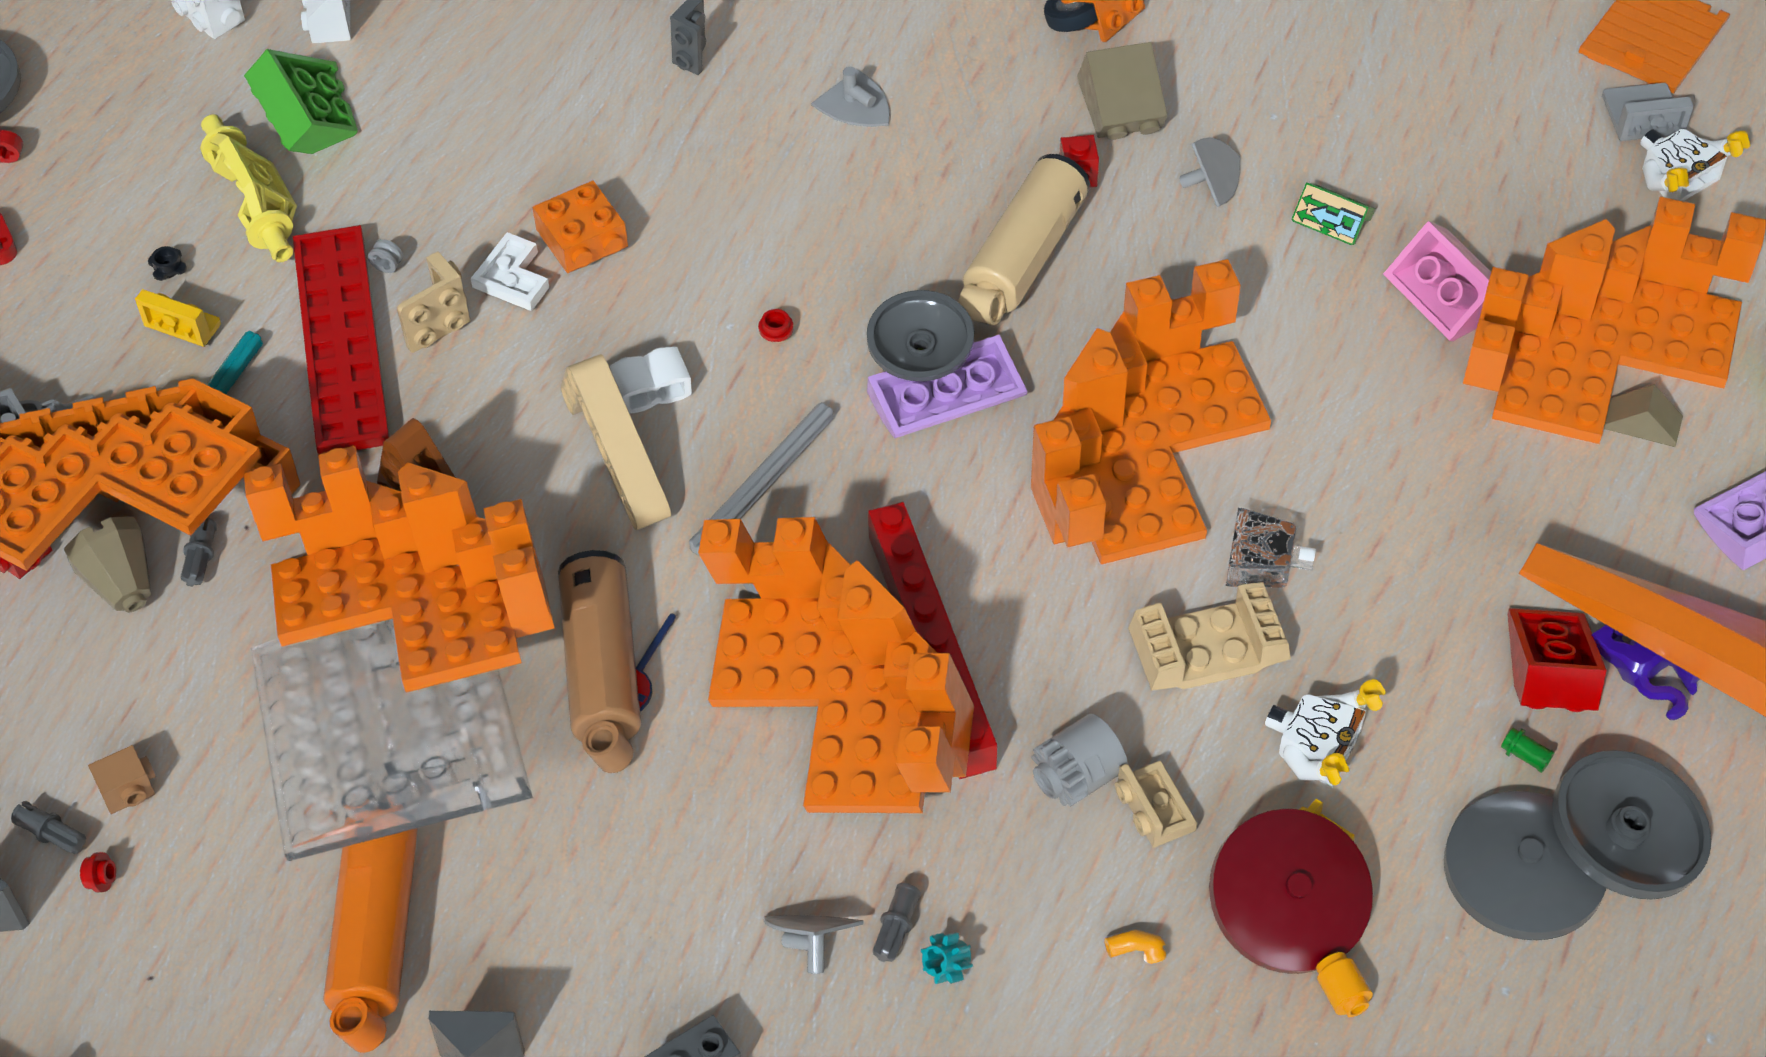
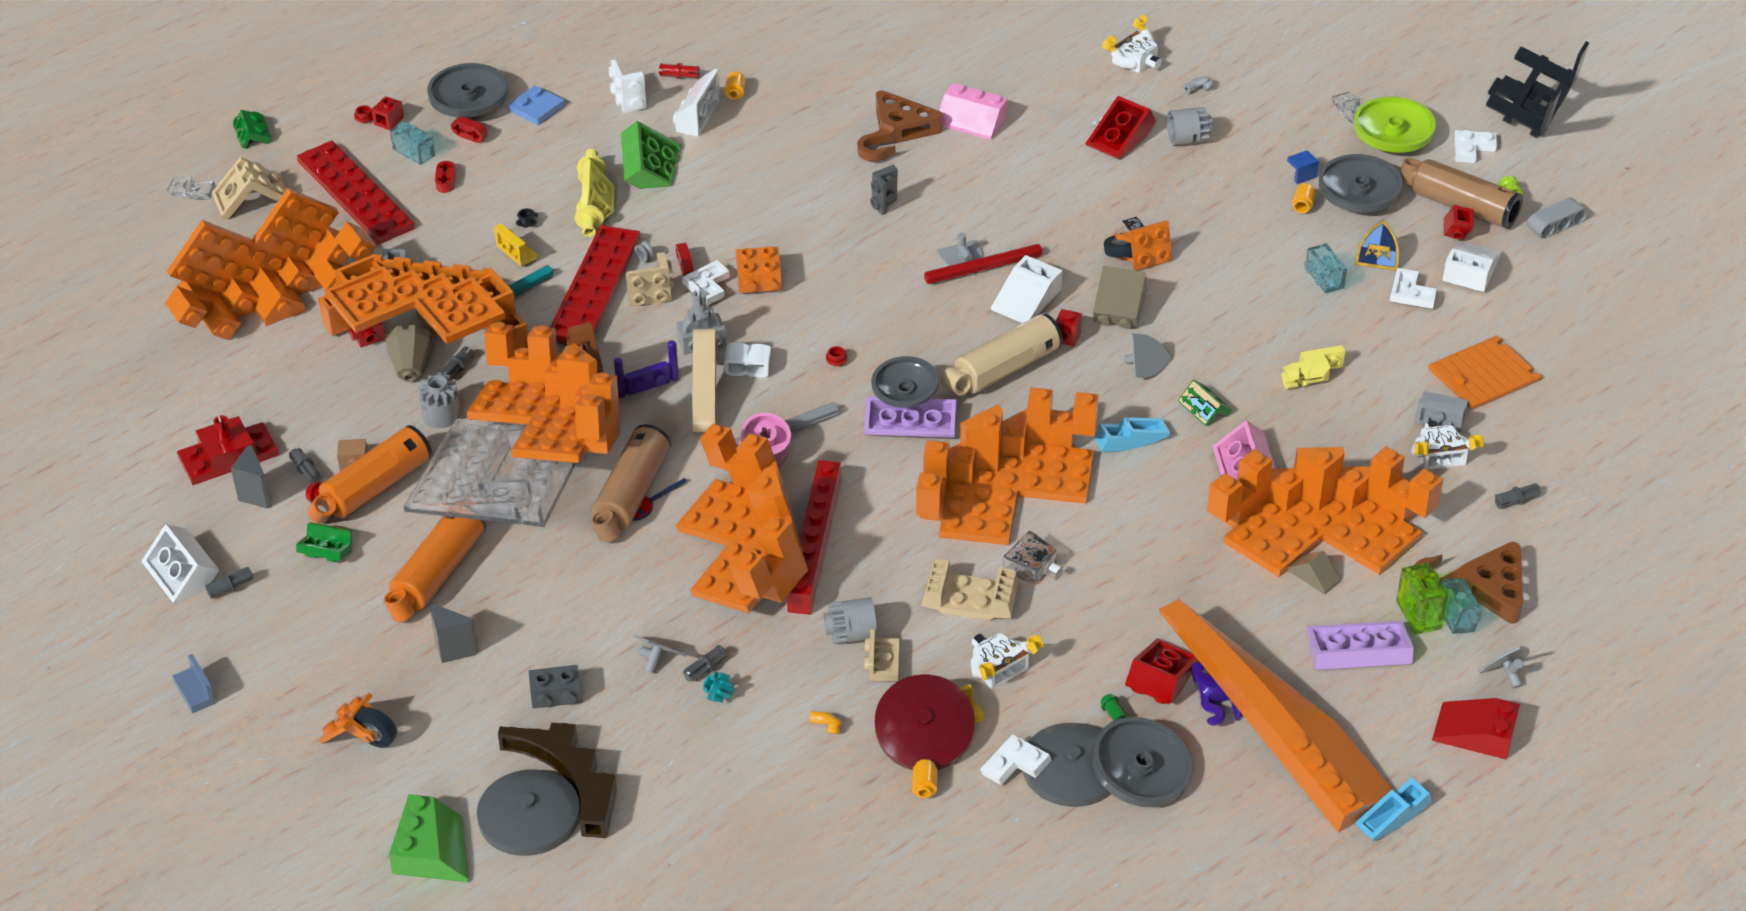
camera: 25 degrees right, 10 degrees down
none -> green bracket [296,522,352,562]
none -> orange piece [308,425,432,523]
none -> light grey gear [418,373,461,428]
none -> medium blue plate [508,85,565,125]
none -> dark purple plate [614,340,679,398]
none -> red beam [675,242,694,276]
none -> light grey brick [676,289,726,355]
none -> bright pink wheel [739,412,791,468]
none -> red axle [924,244,1043,284]
none -> white plate [980,734,1052,785]
none -> white slope [991,255,1062,323]
none -> medium azure slope [1094,417,1170,452]
none -> light yellow plate [1281,345,1345,389]

